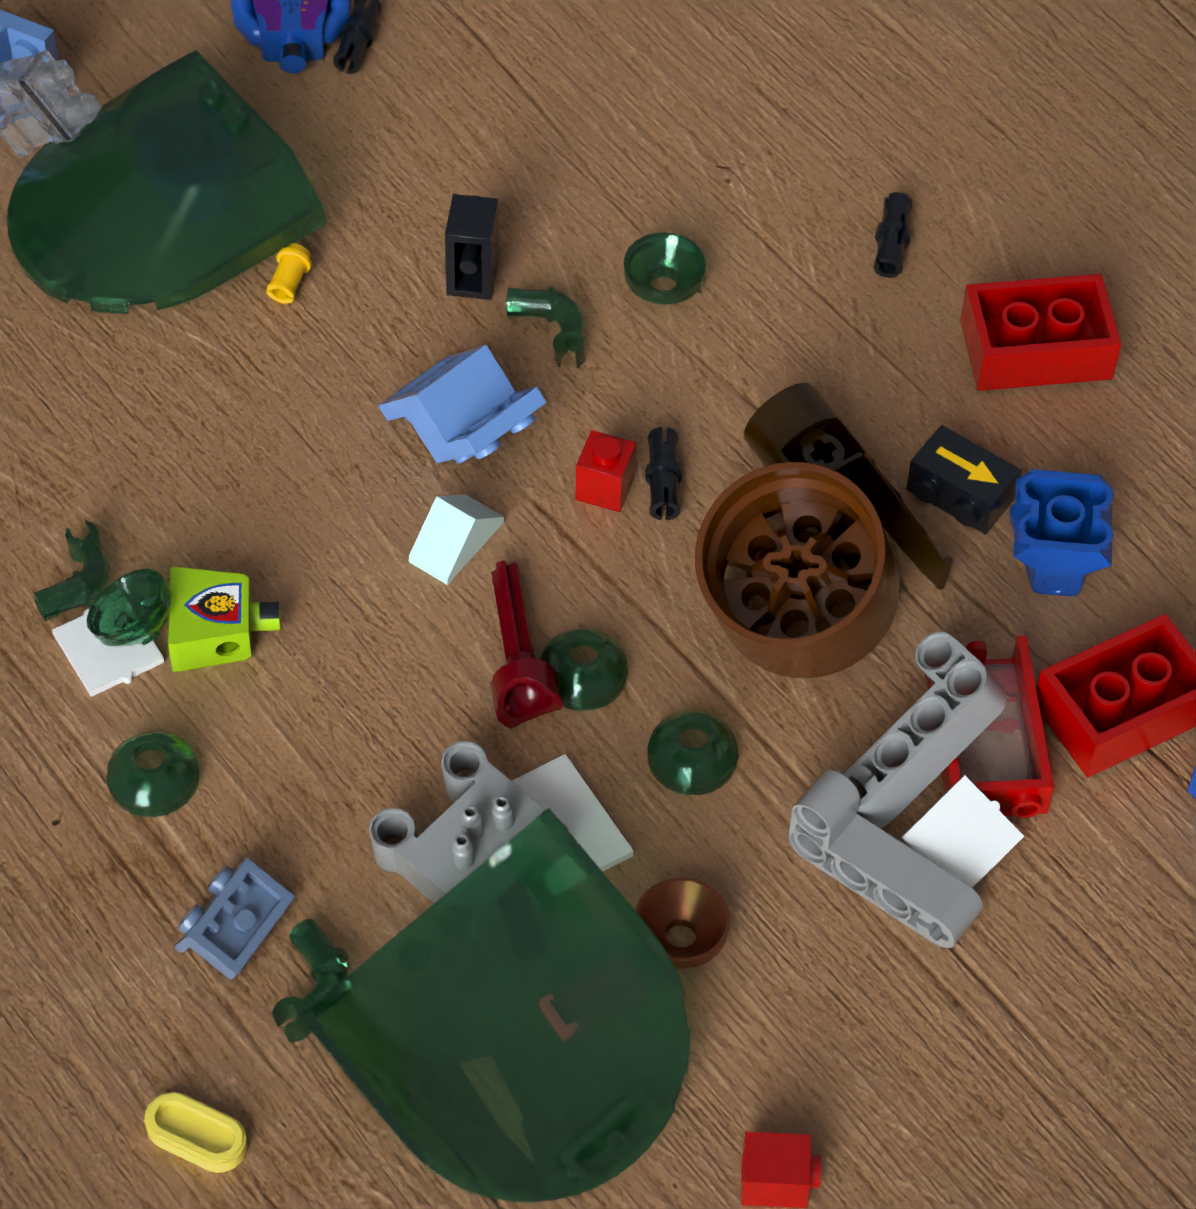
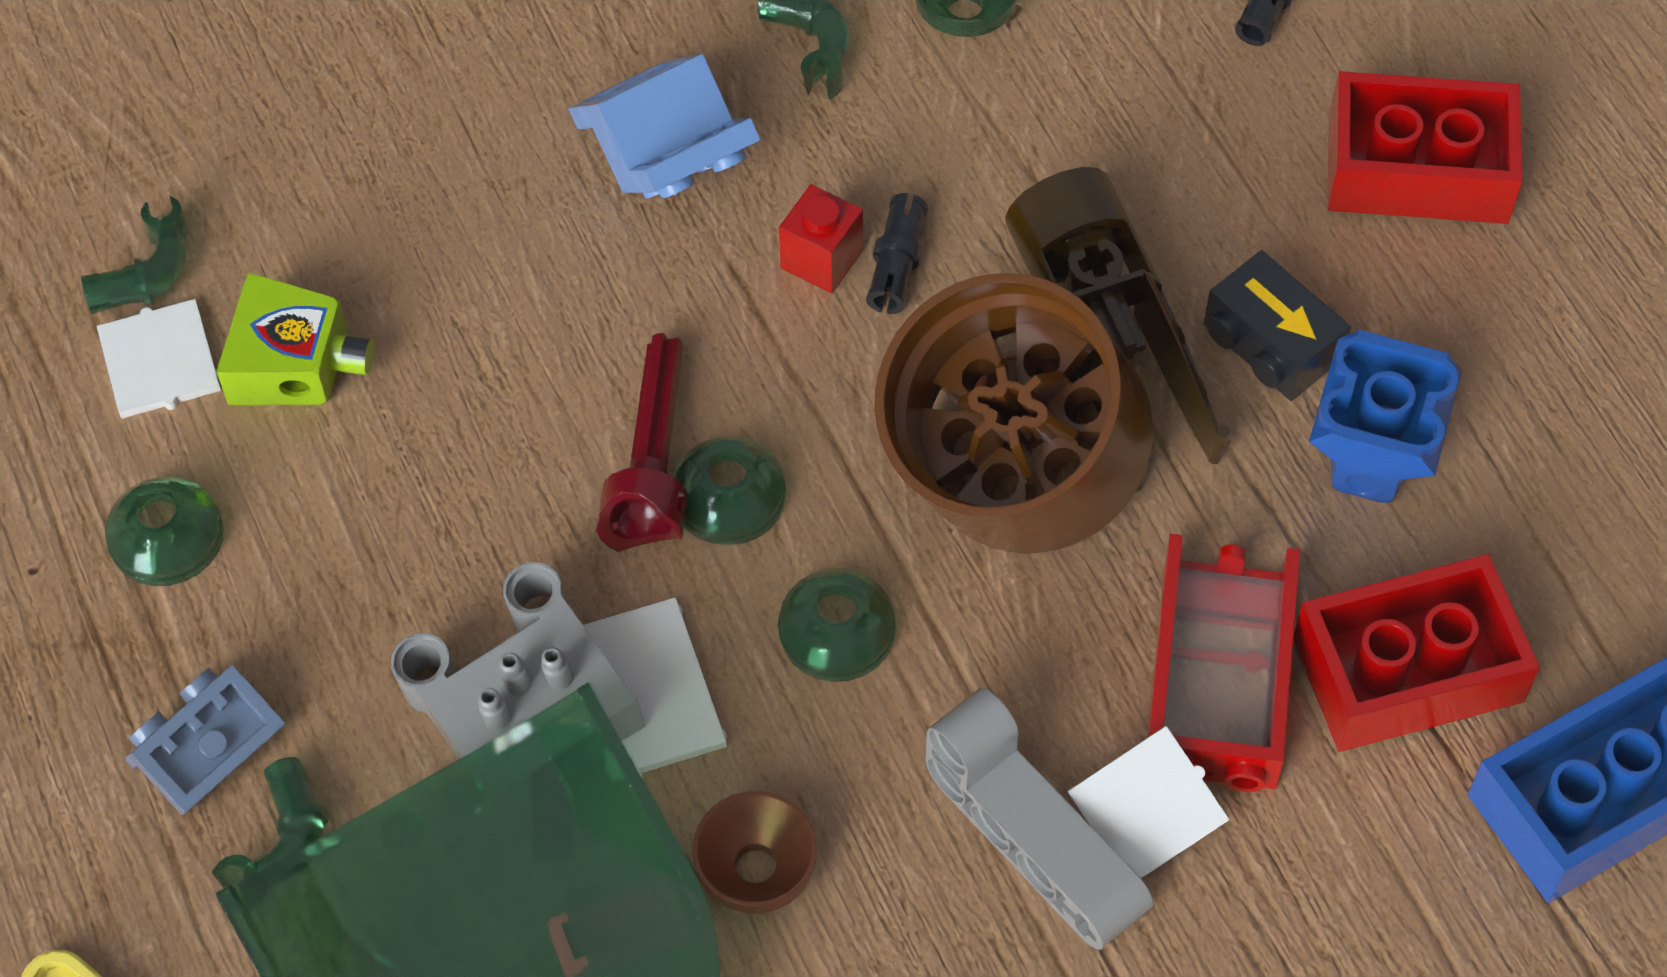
camera: 15 degrees right, 5 degrees up
clear green piece [86,569,172,647] -> none
light aqua slope [409,494,504,585] -> none
light grey beam [843,632,1007,828] -> none

